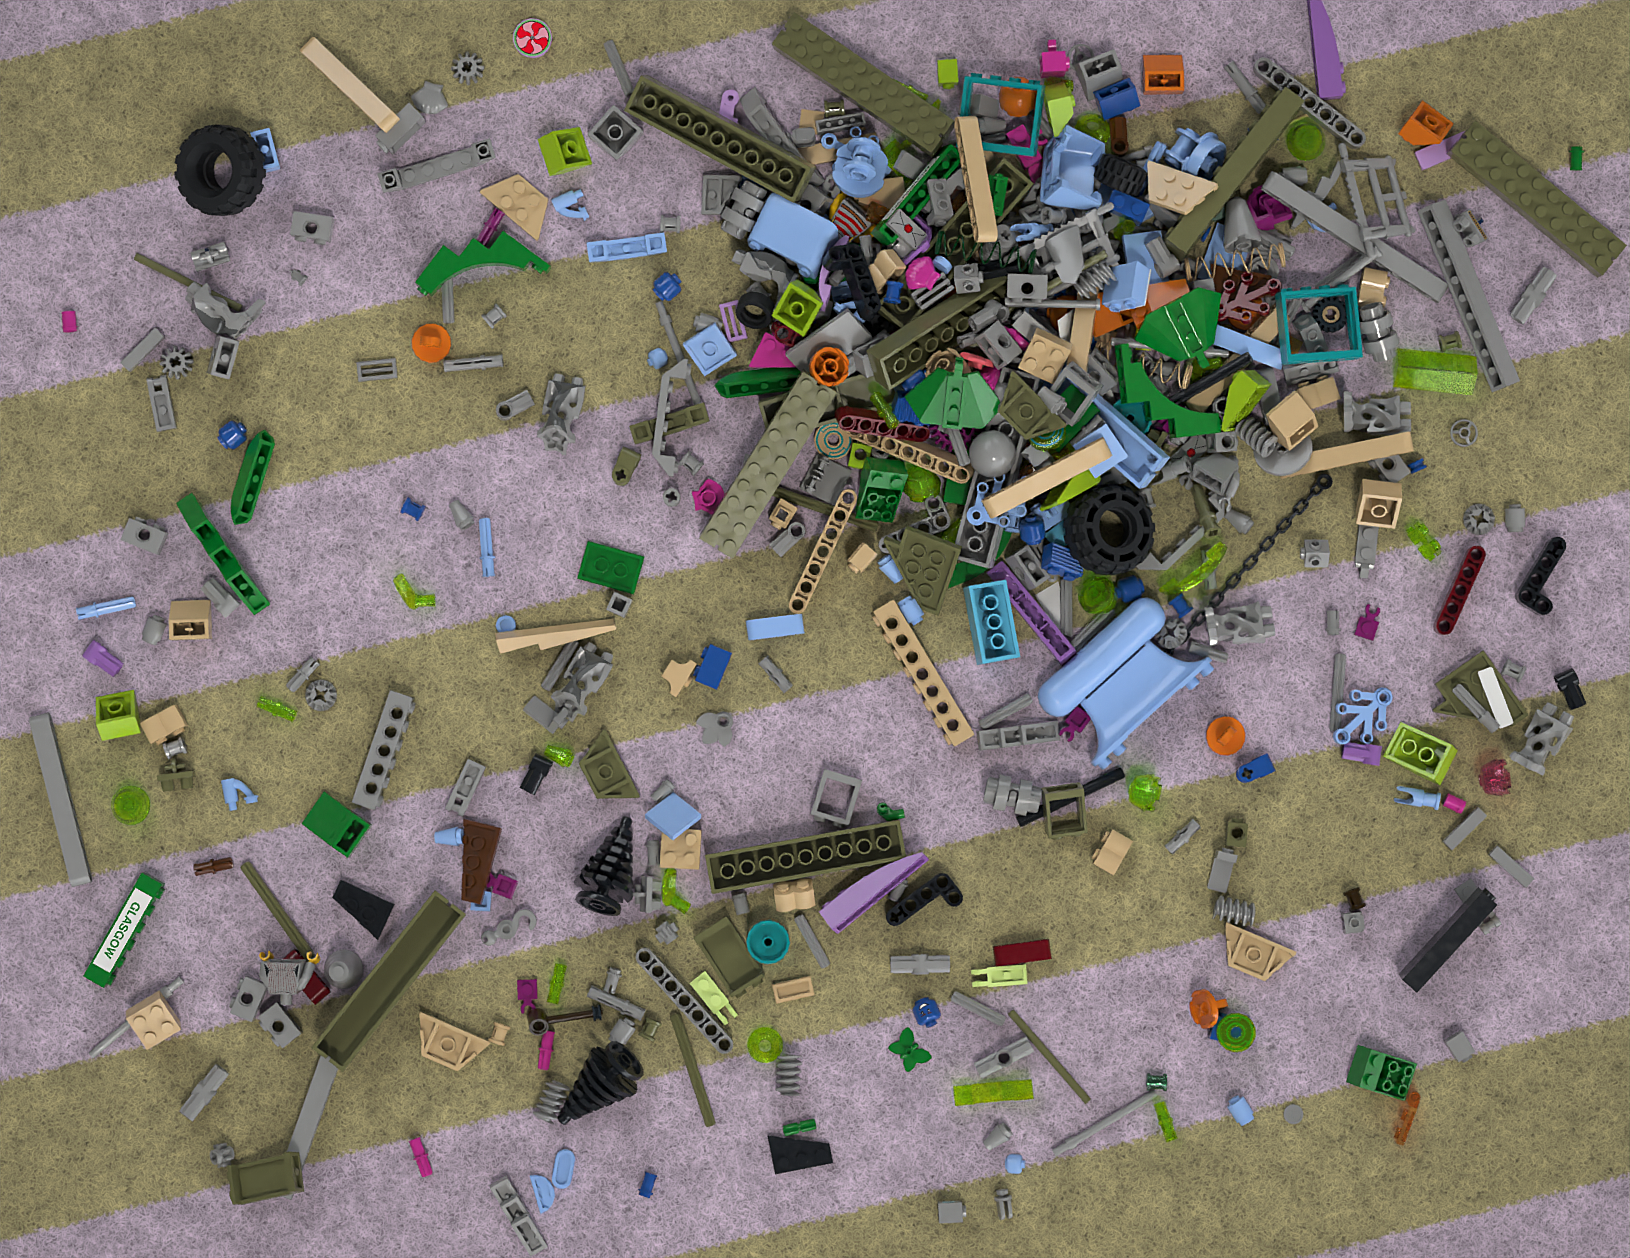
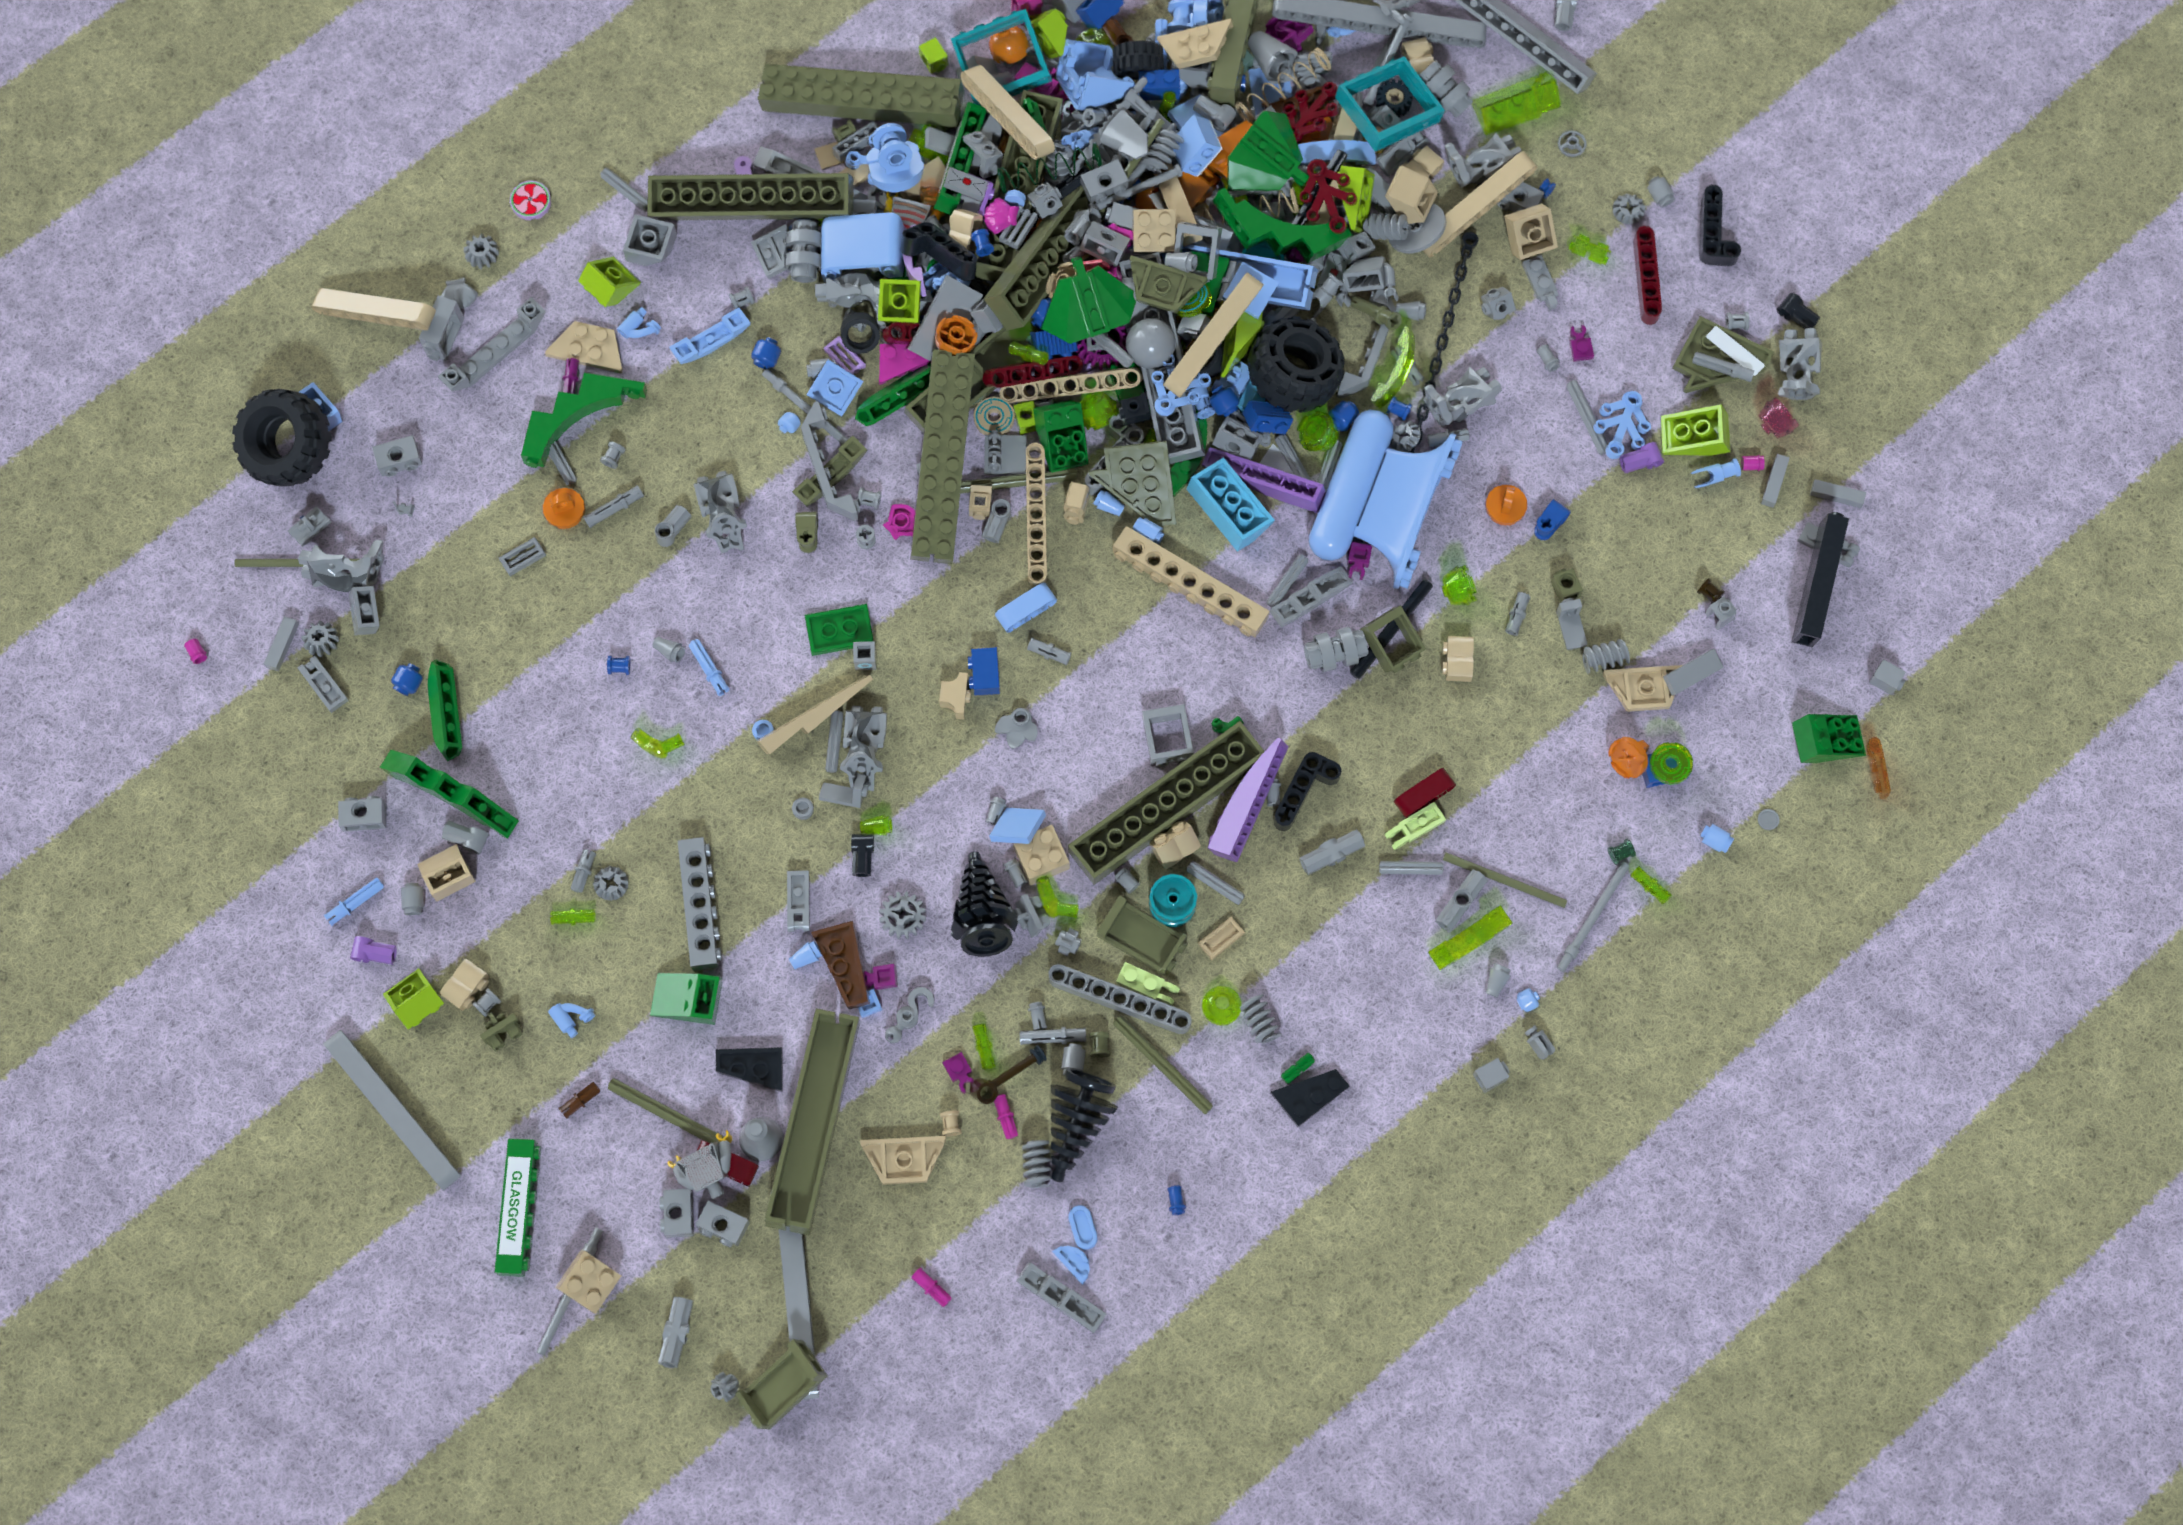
camera: 20 degrees left, 15 degrees down
clear neon green cone [111,786,150,825] -> none
olive wing [579,729,640,799] -> none
light grey arm [786,127,816,148] -> none
green piece [888,1027,932,1072] -> none
blue head [912,997,941,1028] -> none
olive bush [1438,331,1462,353] -> none
none -> light grey tile [792,798,814,820]
none -> light grey gear [879,892,926,939]
none -> black brick [1118,393,1150,425]
none -> dark red plant [1299,159,1358,234]
none -> light grey tile [1663,649,1724,696]

